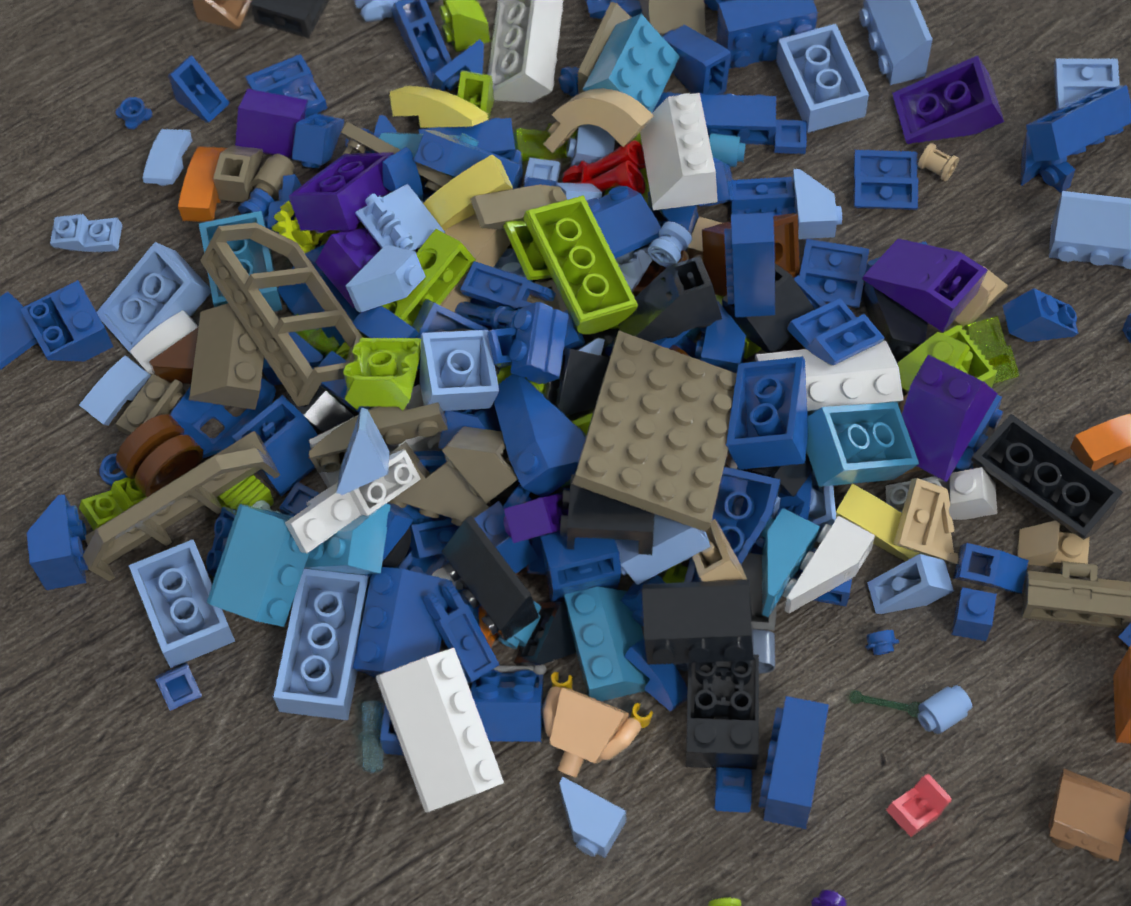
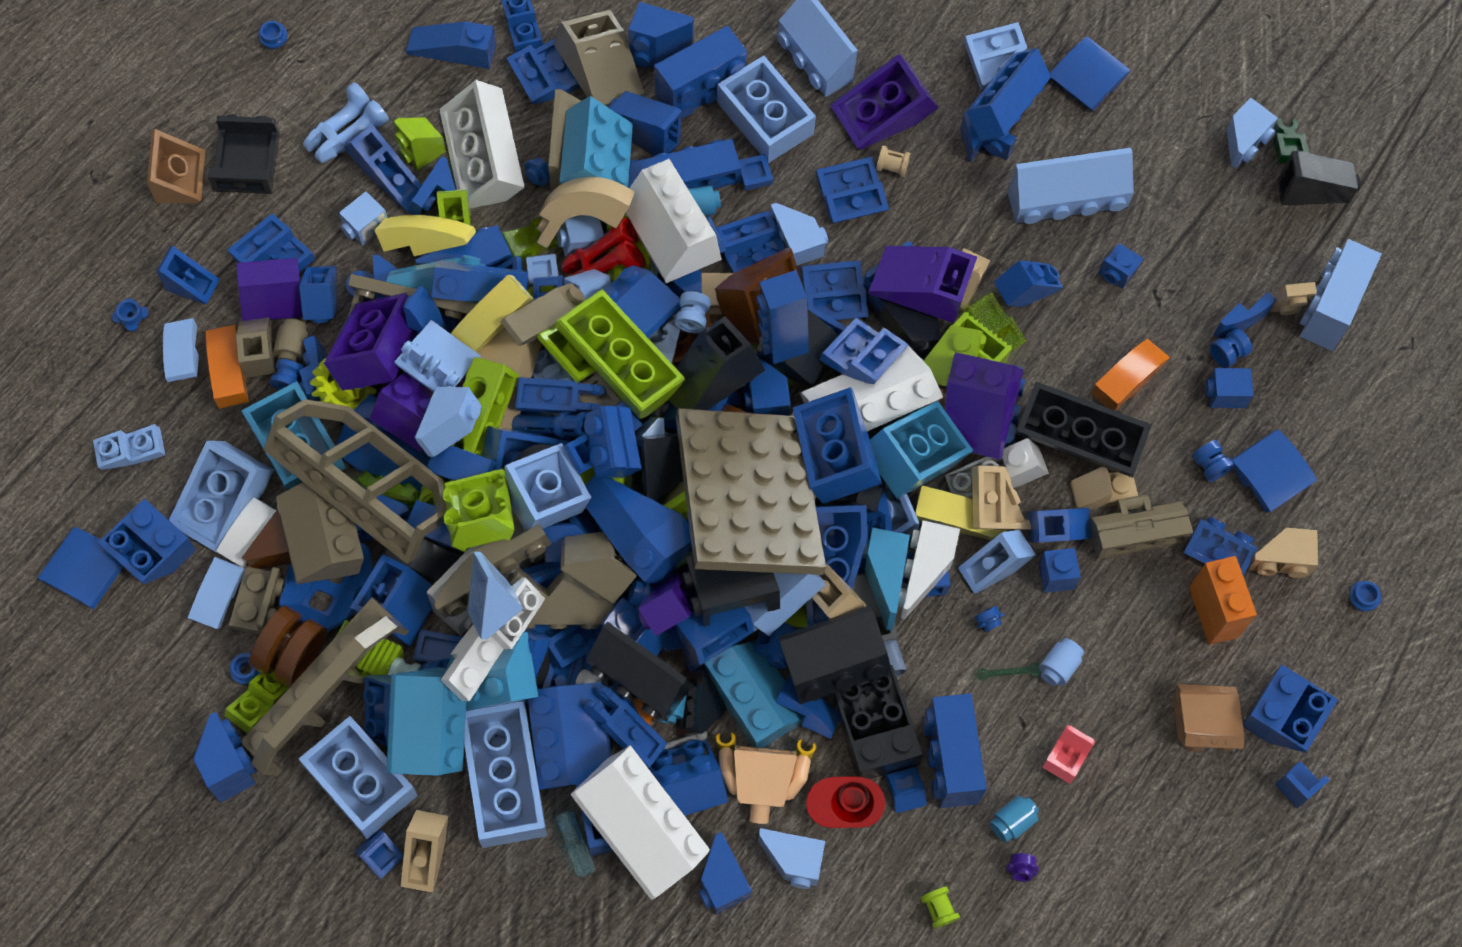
camera: 25 degrees left, 5 degrees up
none -> light blue brick [339,192,387,246]
none -> tan slope [401,810,448,893]
none -> blue slope [698,832,752,915]
none -> red piece [806,776,886,828]
none -> dark azure brick [989,795,1039,843]

